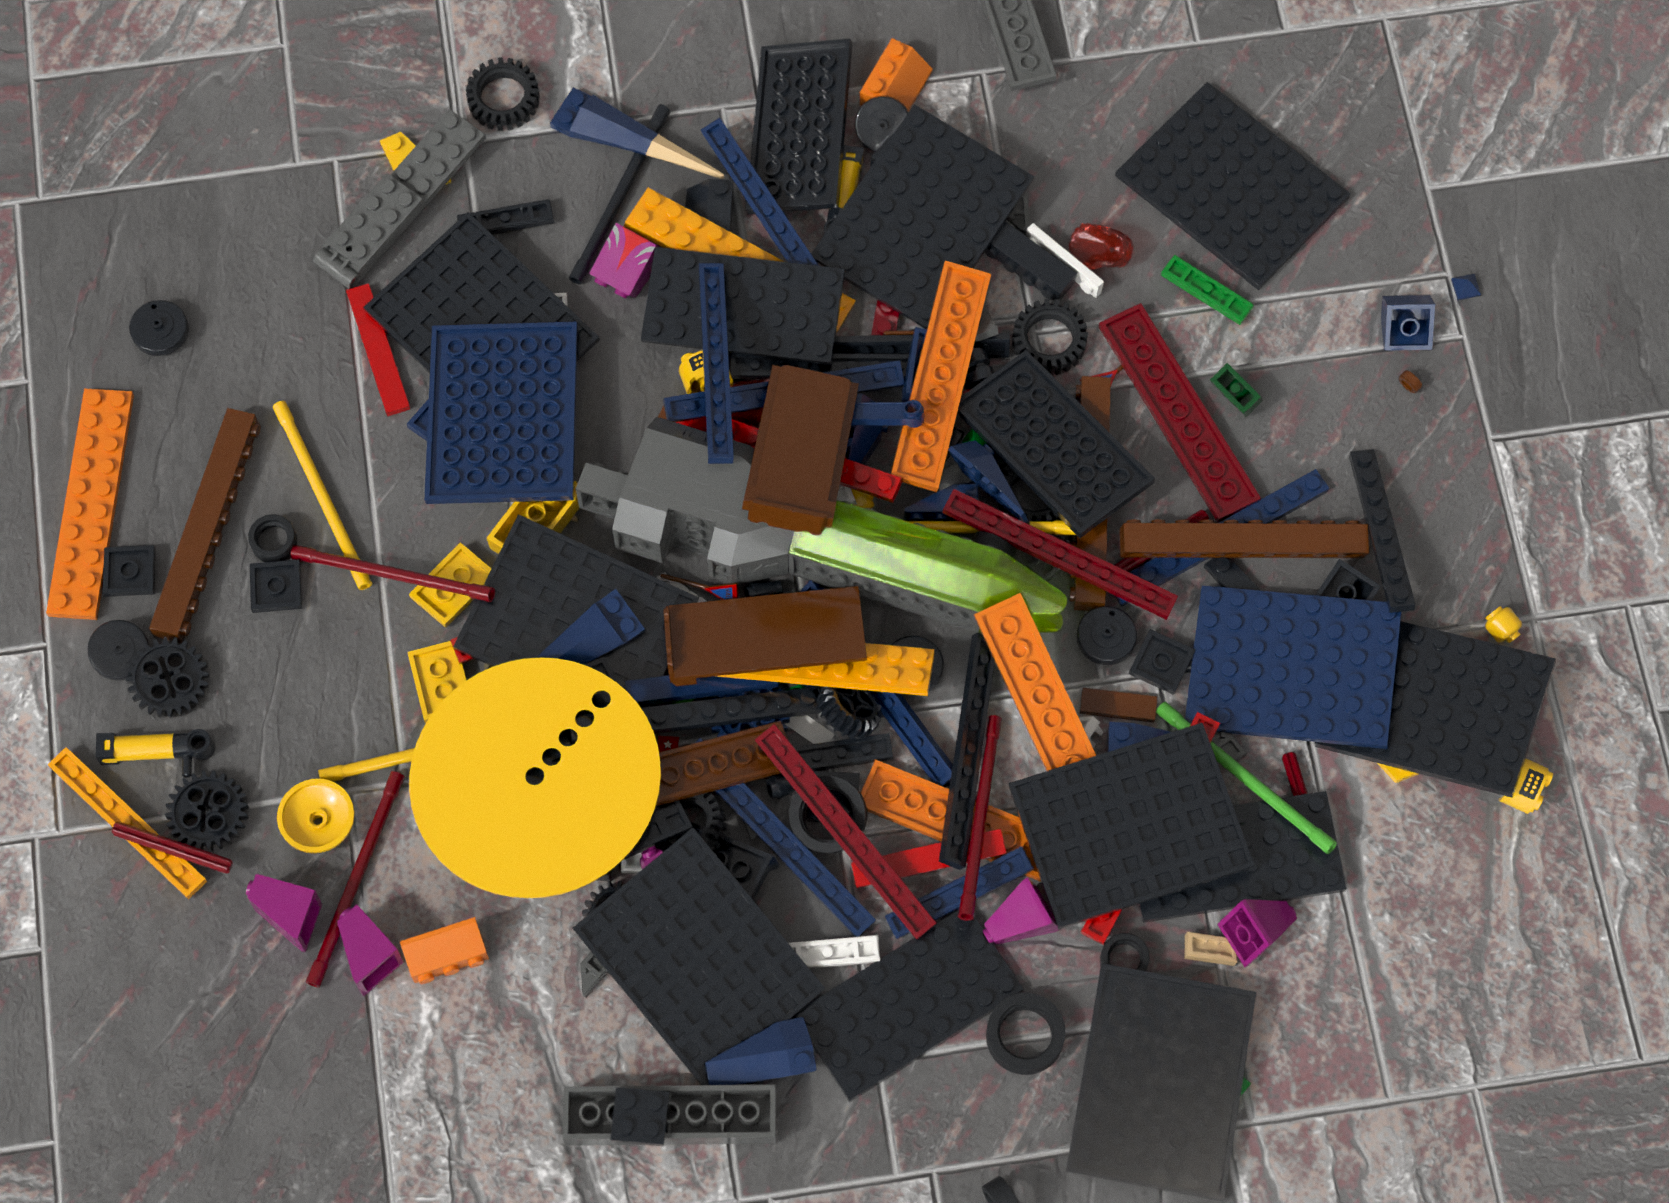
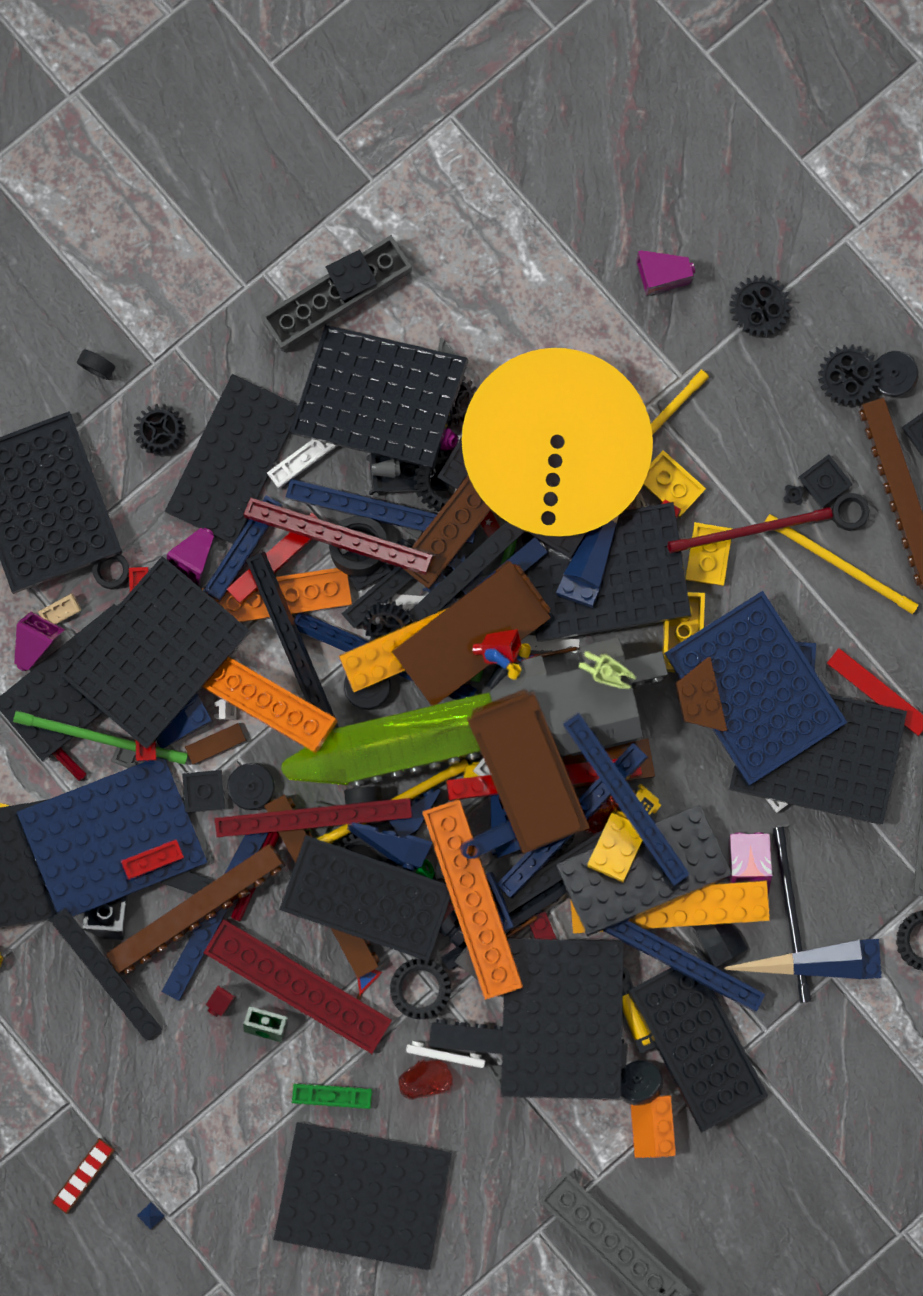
camera: 145 degrees right, 15 degrees up
light orange plate [47,747,207,900] -> none
piece [96,729,215,778] -> none
dark red axle [112,821,233,874] -> none
yellow dish [277,779,355,853] -> none
dark red piece [305,771,405,988] -> none
magenta slope [337,905,404,996] -> none
orange slope [400,917,489,984] -> none
black plate [457,199,554,234] -> none
dark blue wedge [705,1017,817,1085] -> none
dark red piece [958,715,1002,921] -> none
black tyre [986,993,1066,1075] -> none
dark blue slope [1381,295,1435,351] -> none
reddish brown tile [1399,370,1422,393] -> none
none -> tile [51,1138,115,1214]
none -> red plate [121,839,184,880]
none -> black gear [134,404,186,456]
none -> dark red slope [206,986,236,1017]
none -> dark grey cone [371,459,400,478]
none -> red torso [473,629,531,680]
none -> yellowish green hinge [579,651,635,689]
none -> yellow plate [587,813,643,882]
none -> reddish brown wing [675,657,727,732]
none -> black plate [783,484,804,505]

